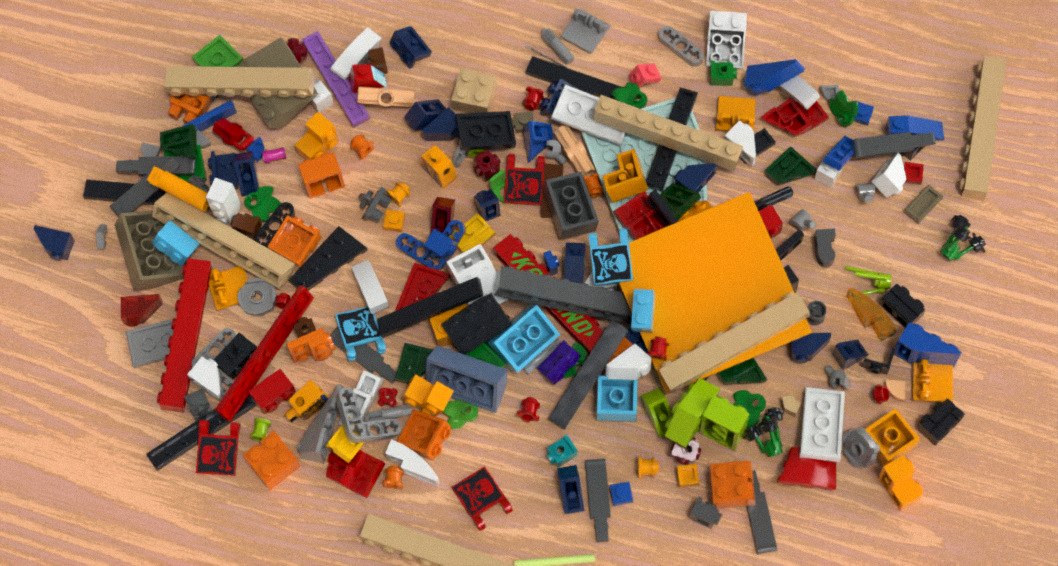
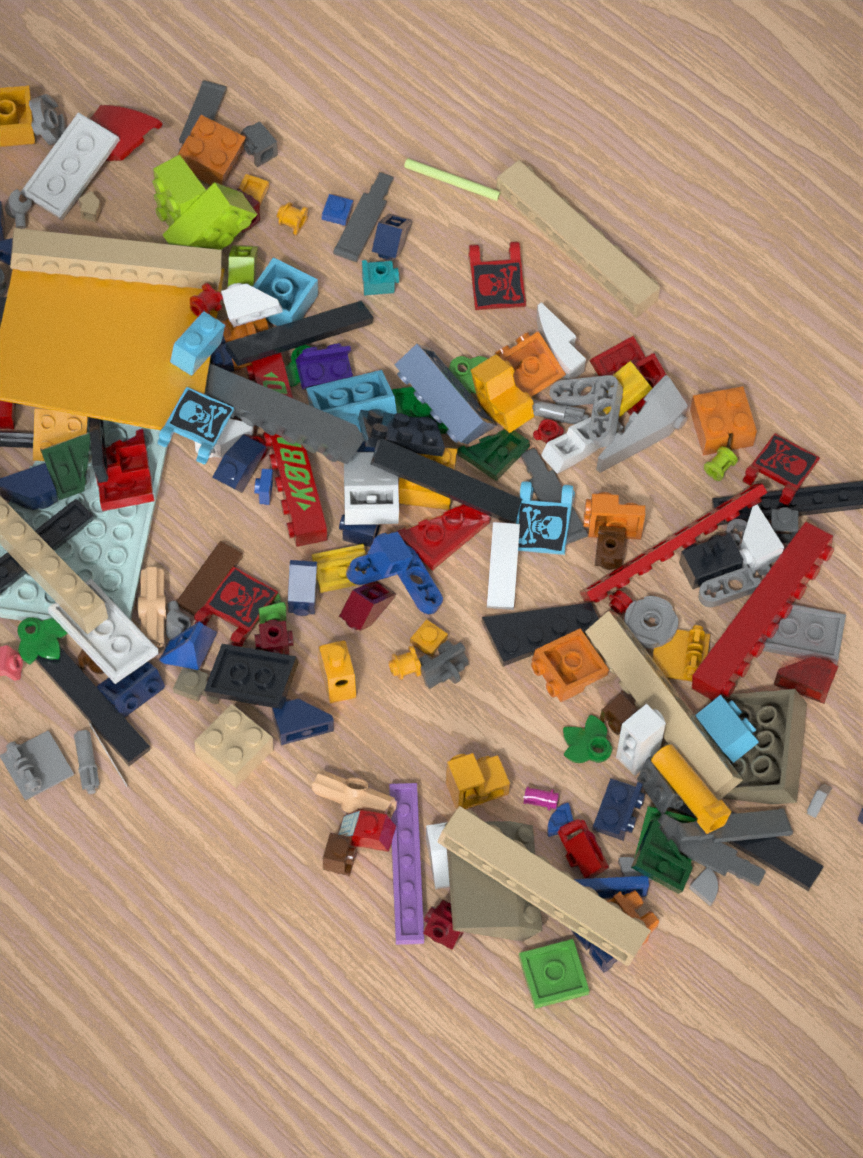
camera: 160 degrees left, 5 degrees down
dark blue slope [234,151,260,196] -> none
red brick [248,369,296,415] -> none
black beam [254,202,295,249] -> none
light orange torso [285,380,329,422] -> none
orange piece [298,152,345,199] -> none
white slope [330,28,382,80] -> none
orange brick [351,135,374,160] -> none
orange brick [382,465,405,489] -> none
dark blue bracket [390,26,432,69] -> none
dark blue slope [404,99,446,131] -> none
light grey tile [452,145,467,168] -> none
red brick [516,397,540,422] -> none
red brick [522,86,544,111] -> none
dark grey brick [543,172,599,240] -> none
orange brick [584,173,604,198] -> none
light orange brick [602,149,648,203] -> none
green plate [733,390,766,429] -> none
plant [742,407,784,457] -> none
light orange brick [878,455,923,511] -> none

